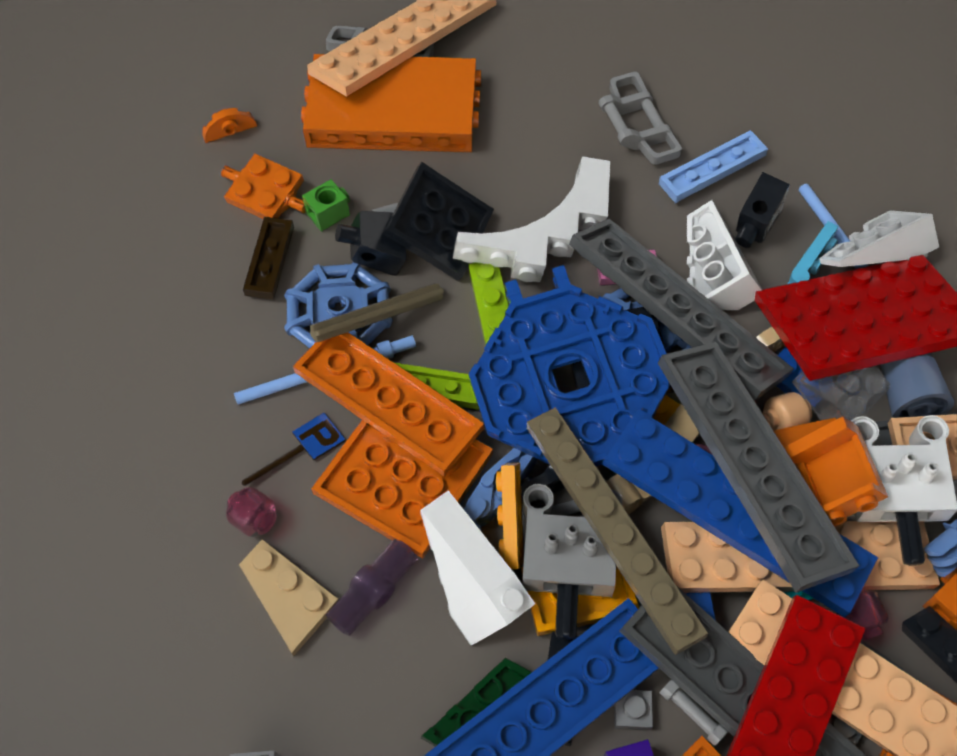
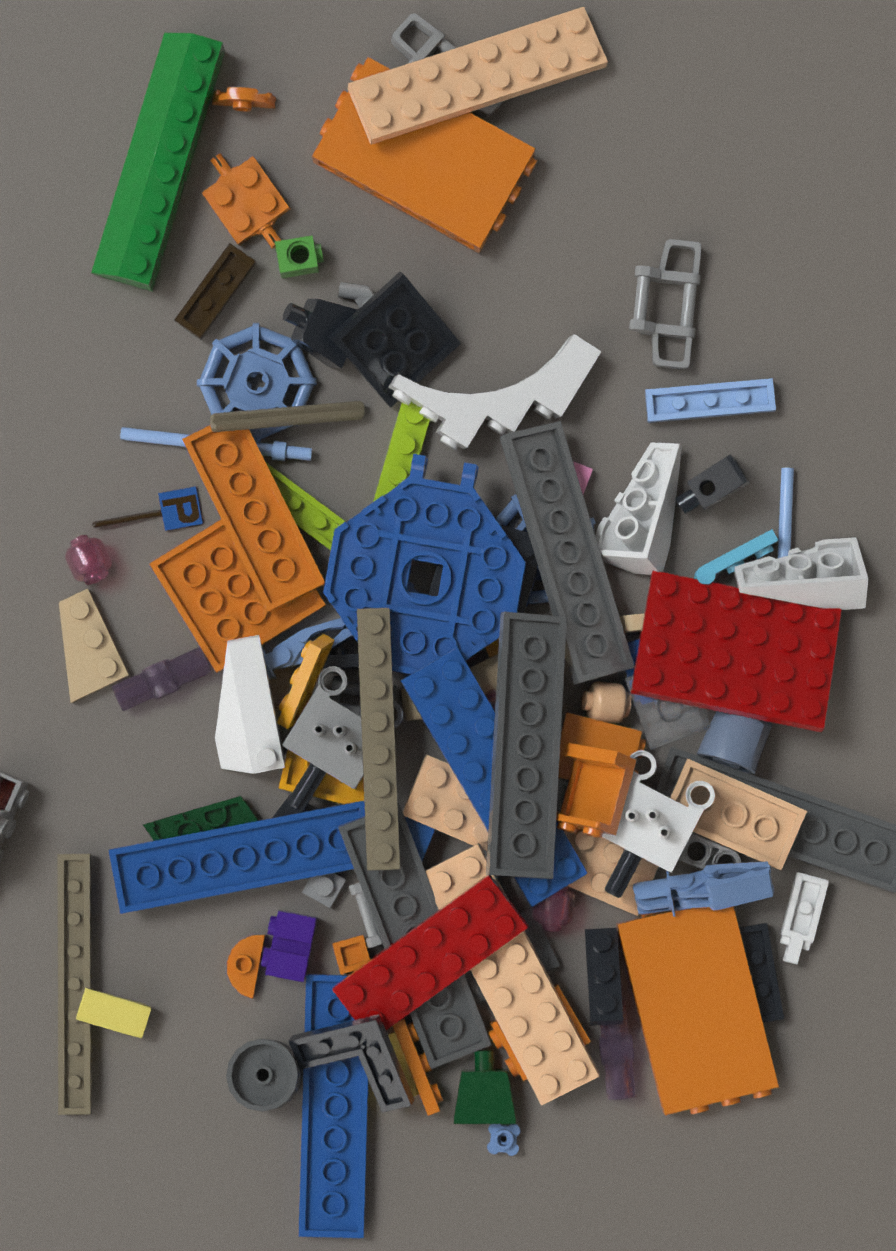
camera: 25 degrees right, 25 degrees up
none -> green slope [91,32,225,291]

